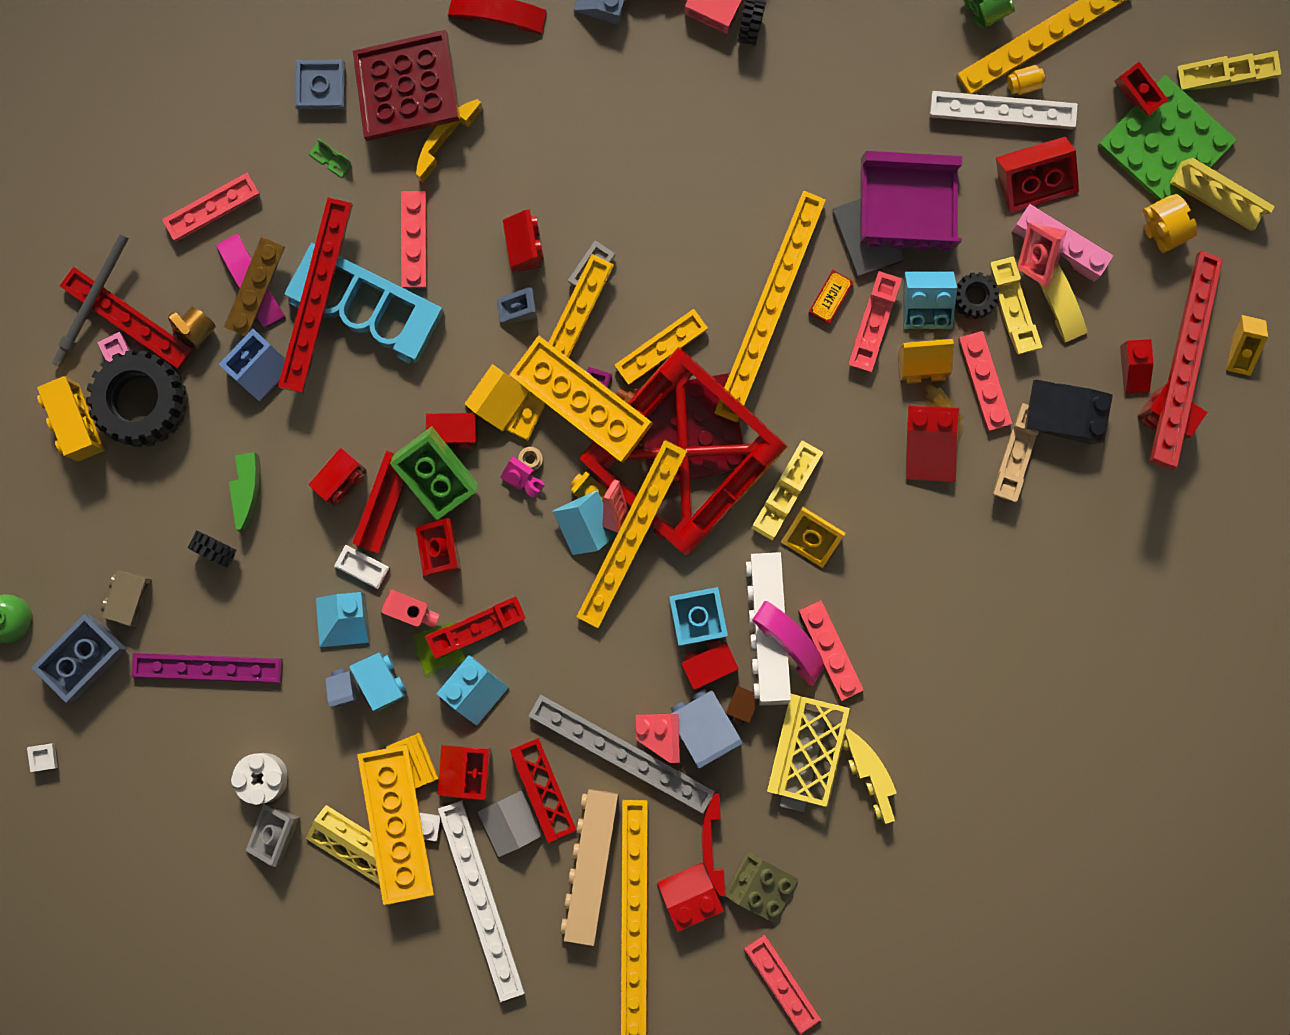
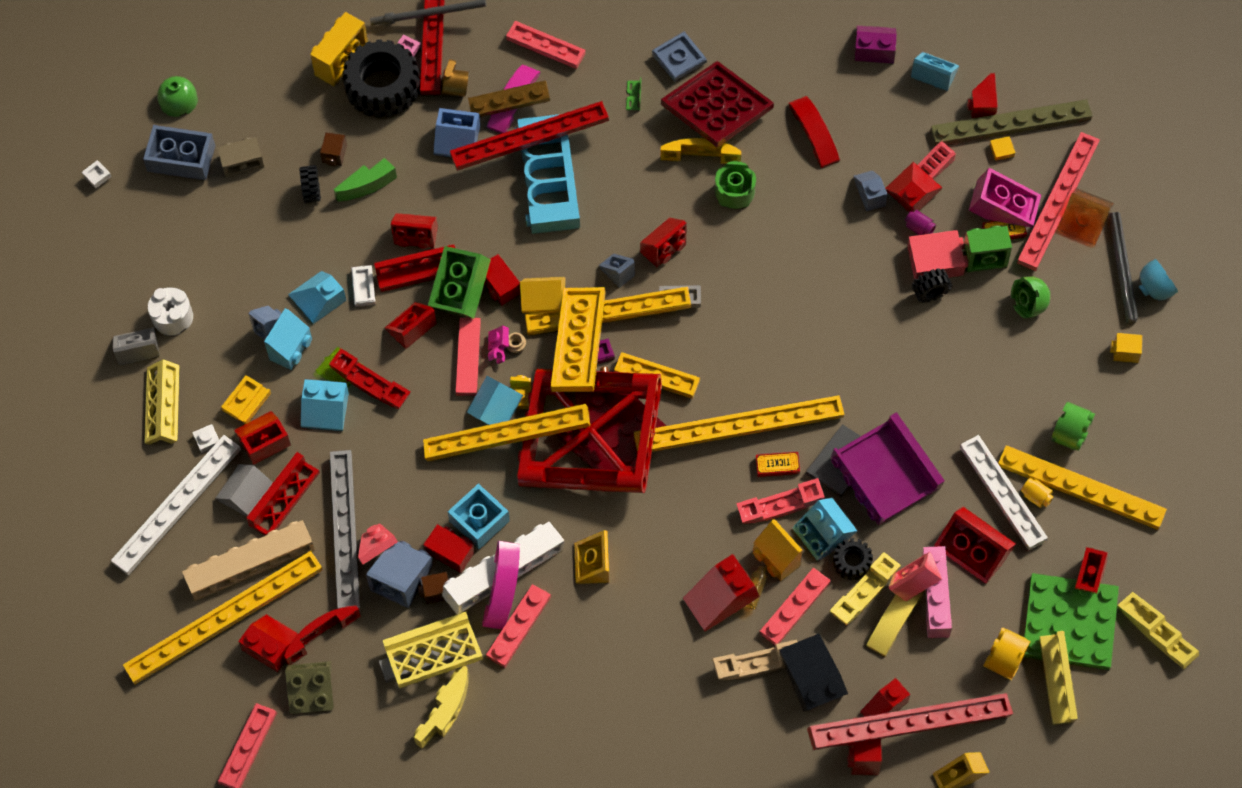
camera: 55 degrees right, 20 degrees down
magenta tile [131,653,283,683] -> none
yellow plate [357,745,434,905] -> none
coral torso [381,589,440,628] -> none
coral plate [401,191,427,289] -> none
coral slope [602,480,629,533] -> none
light yellow slope [751,441,823,540] -> none
none -> reddish brown brick [320,132,347,166]
none -> coral tile [456,318,481,396]
none -> bright green brick [715,161,756,209]

